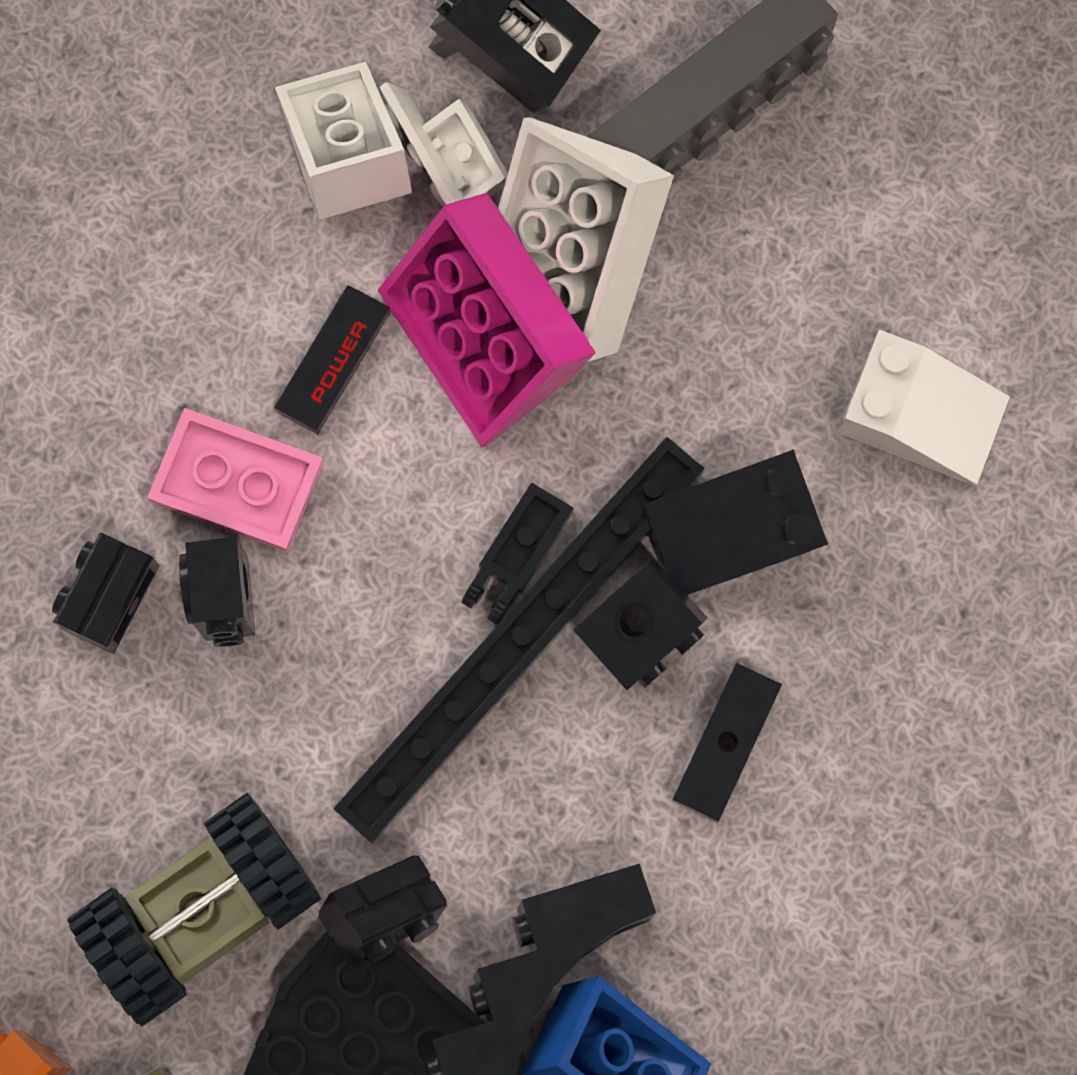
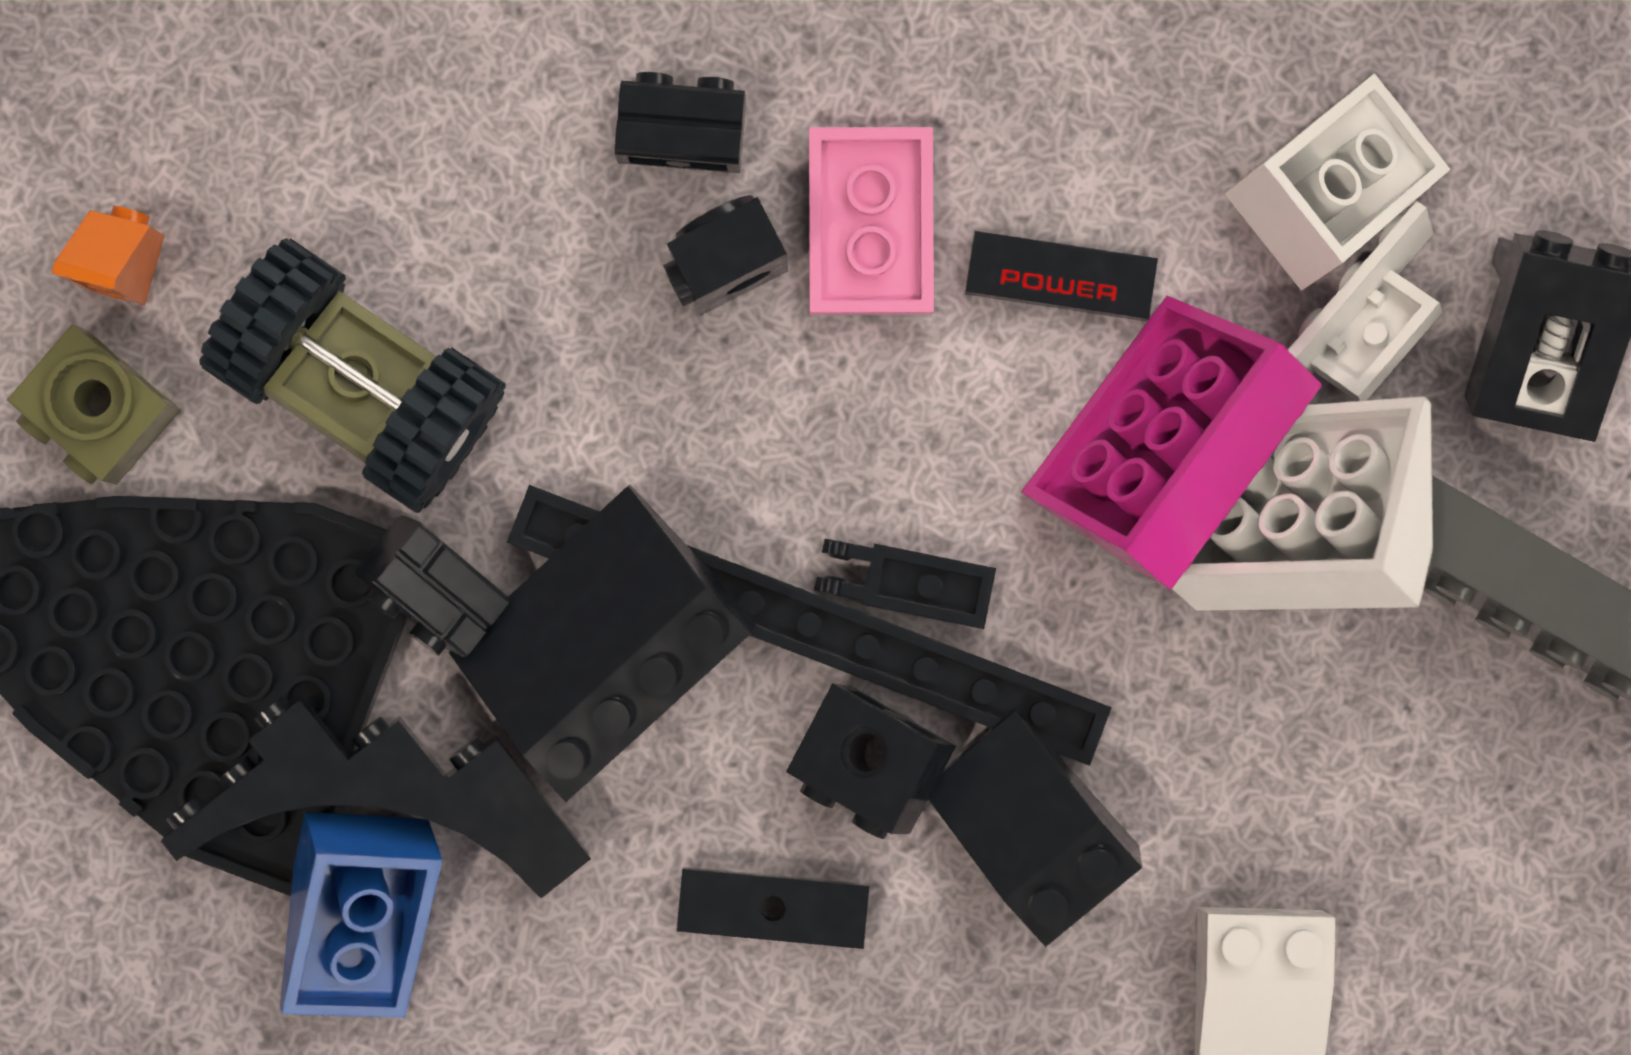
camera: 70 degrees right, 10 degrees up
none -> black slope [448,484,758,802]

